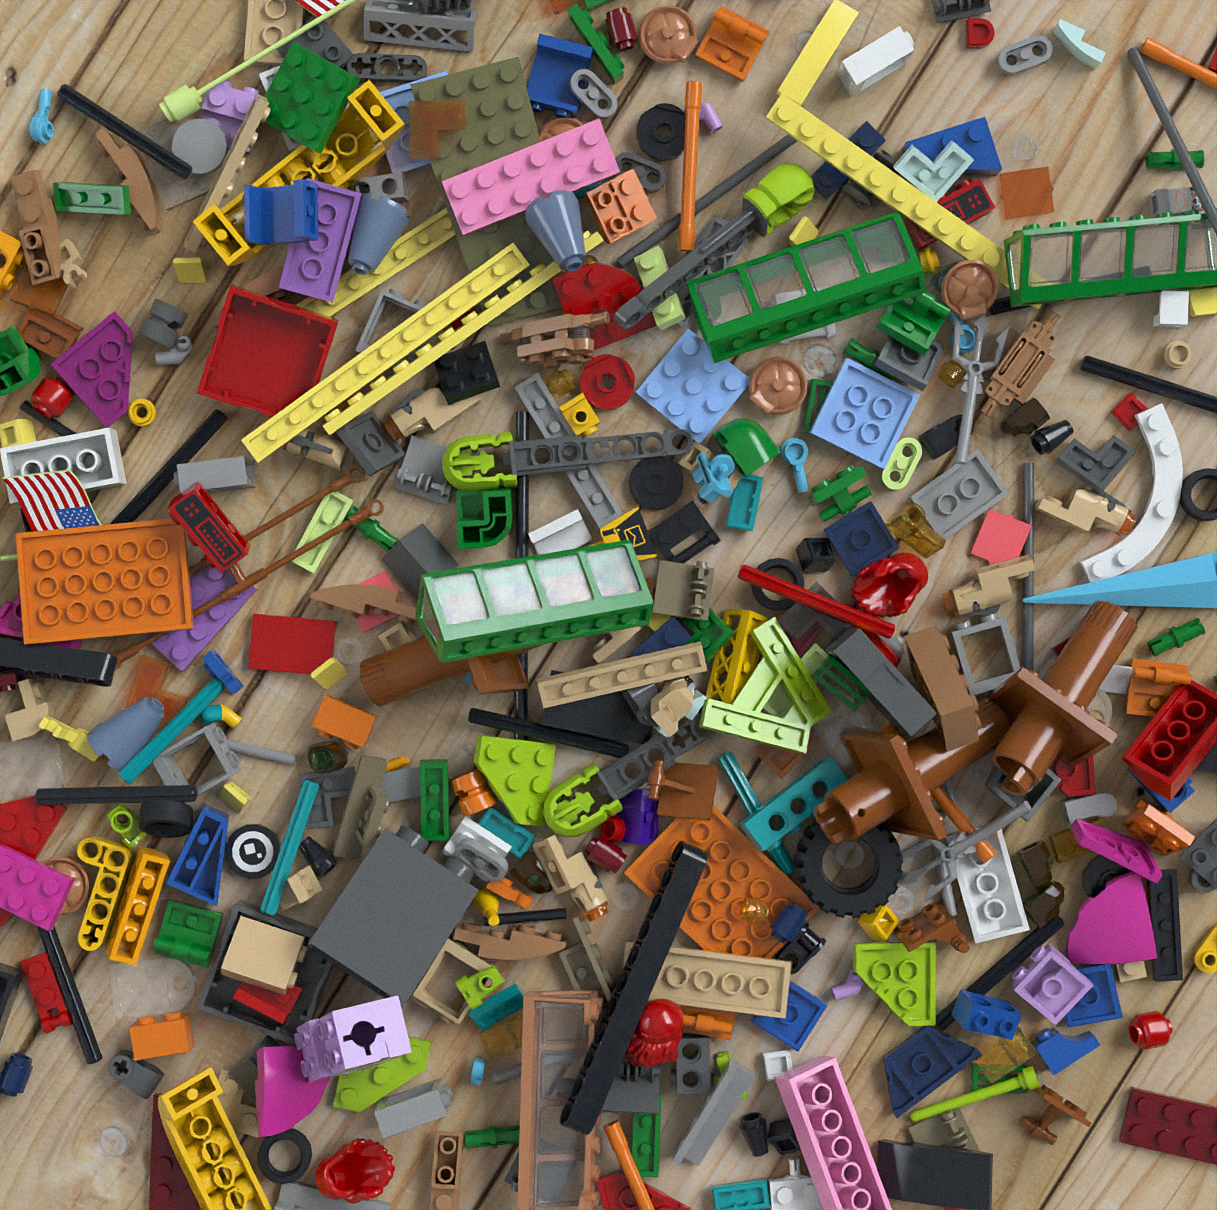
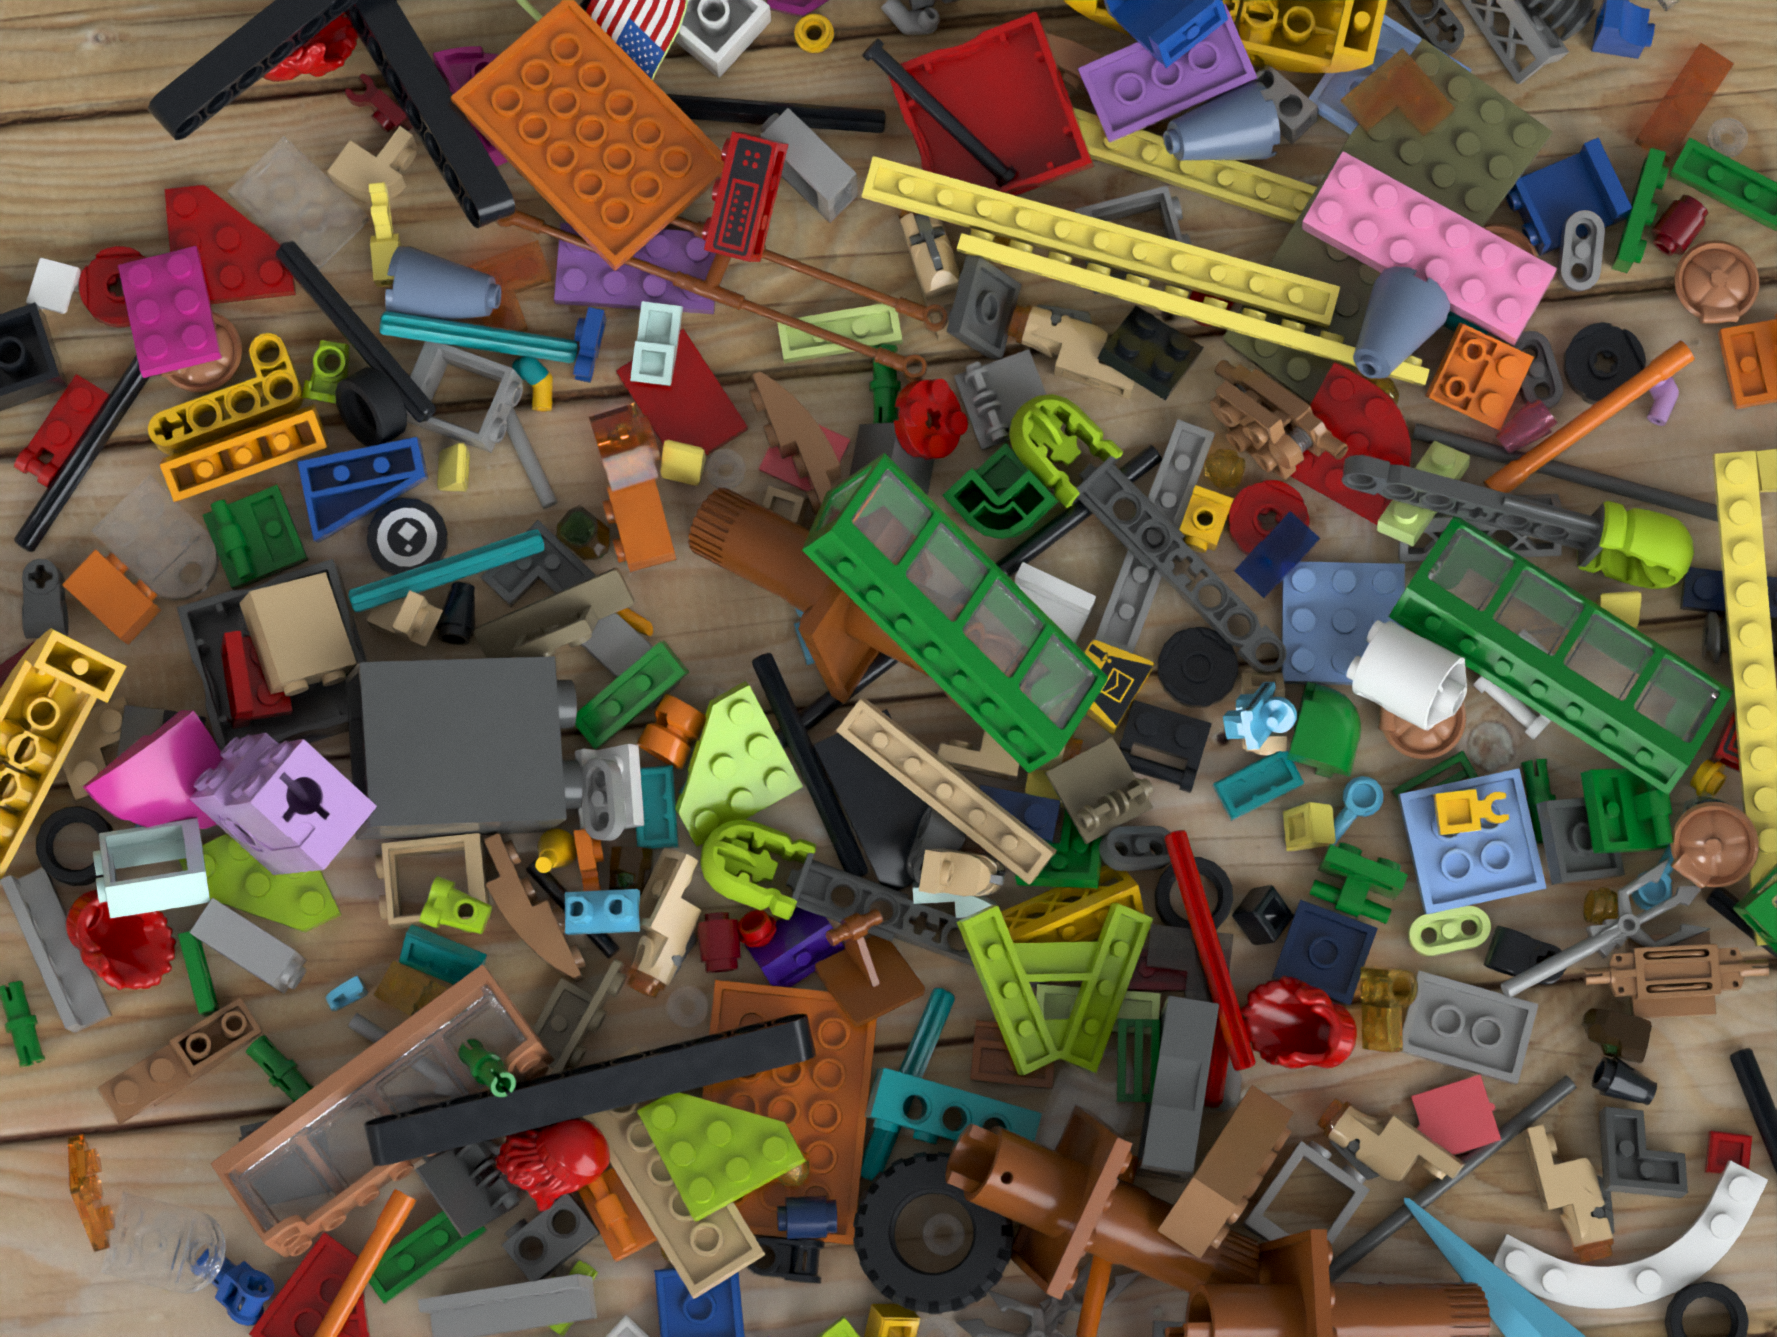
camera: 55 degrees right, 10 degrees down
none -> light aqua window [93,818,210,918]
none -> green tile [178,930,220,1017]
none -> green pin [458,1039,516,1097]
none -> medium azure hips [565,889,640,935]
none -> clear orange brick [589,403,661,491]
none -> light aqua slope [630,301,683,386]
none -> lime plate [637,1092,806,1222]
none -> black bar [862,38,1017,188]
none -> red plate [894,378,968,460]
none -> dark grey plate [1099,826,1171,871]
none -> clear blue slope [1234,511,1321,598]
none -> light yellow slope [1283,802,1336,851]
none -> white cylinder [1346,620,1467,731]
none -> yellow plate [1433,789,1509,835]
none -> clear pink cone [1496,398,1558,454]

